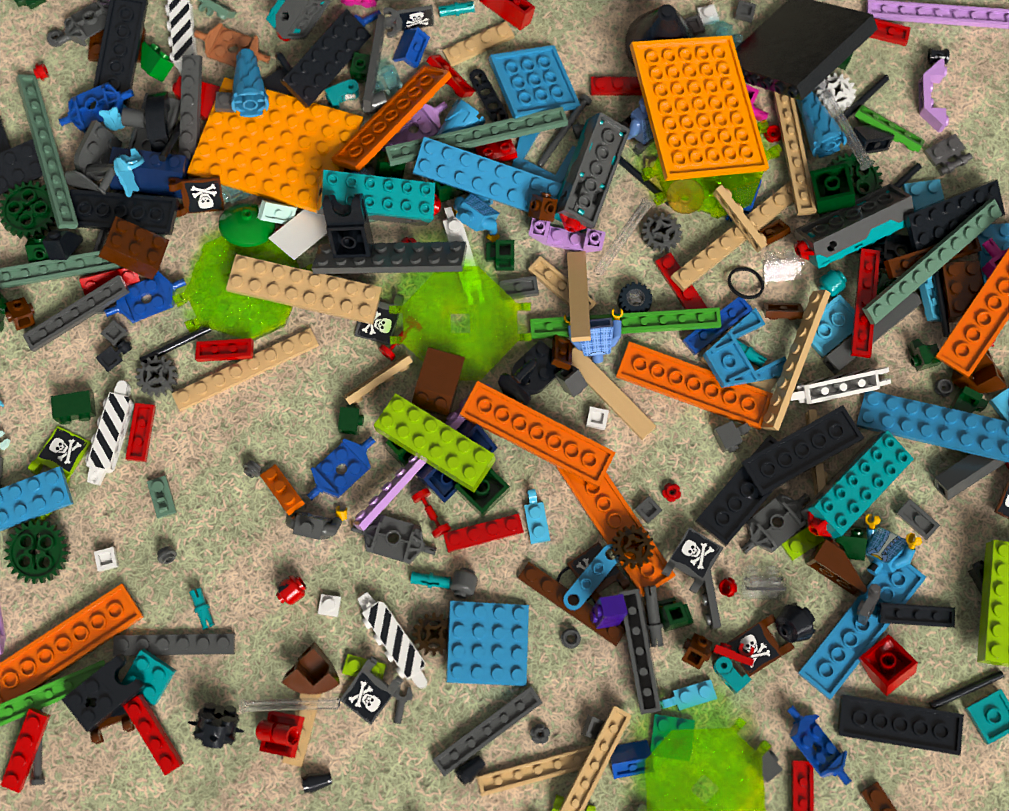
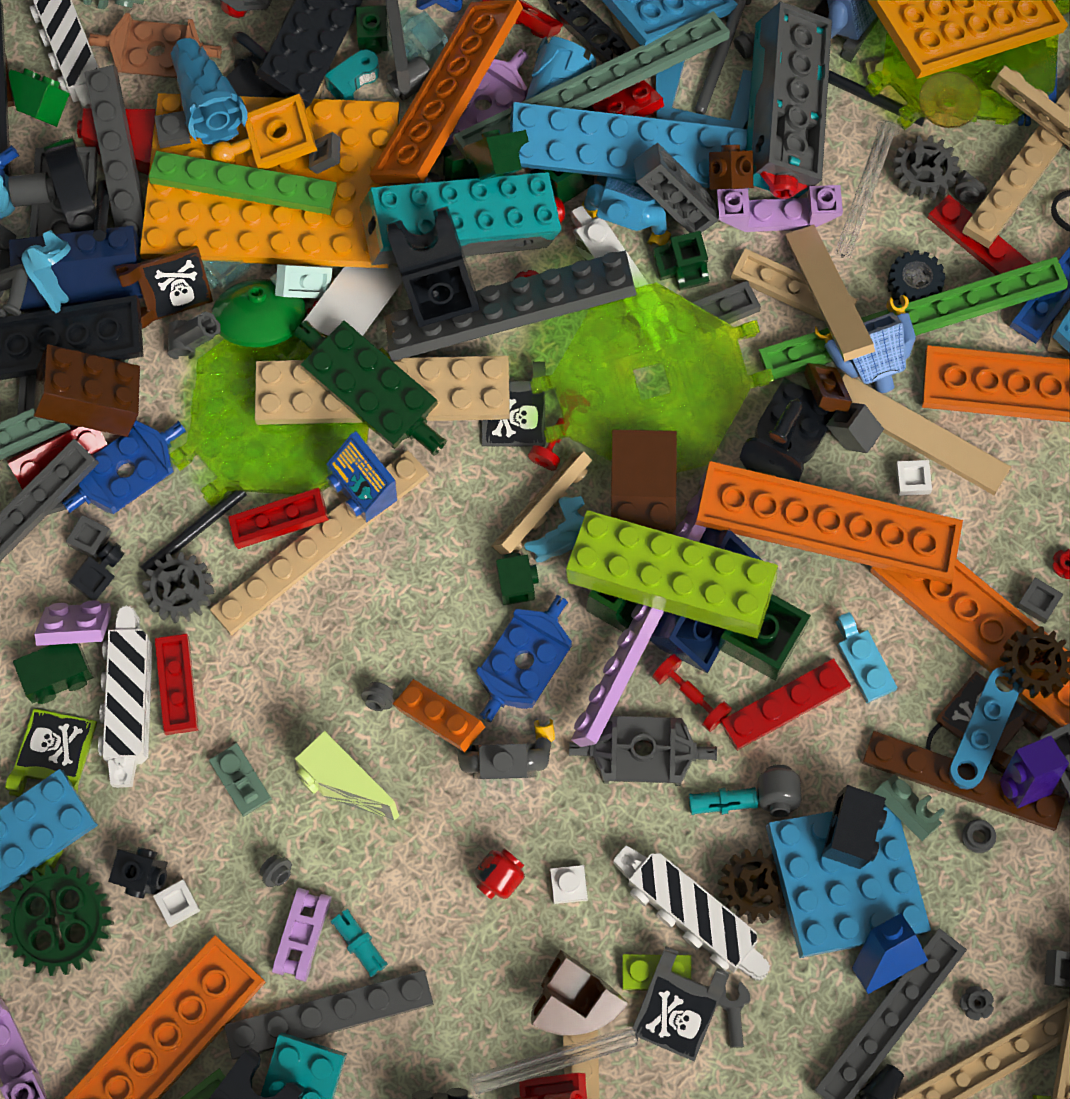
camera: 10 degrees left, 5 degrees down
none -> lavender plate [34,600,111,646]
none -> black brick [108,847,168,899]
none -> bright green plate [149,151,337,215]
none -> dark grey piece [168,311,220,359]
none -> light orange plate [211,94,317,170]
none -> lavender plate [272,888,332,982]
none -> dark green plate [294,320,447,456]
none -> yellowish green slope [295,731,399,820]
none -> dark grey plate [309,132,341,174]
none -> slope [326,431,397,523]
none -> dark green brick [464,129,529,181]
none -> medium azure hair [524,496,585,562]
none -> dark grey brick [633,142,719,233]
none -> black brick [822,785,887,869]
none -> blue slope [852,913,928,994]
none -> sand green plate [873,774,945,841]
none -> dark grey plate [955,170,987,204]

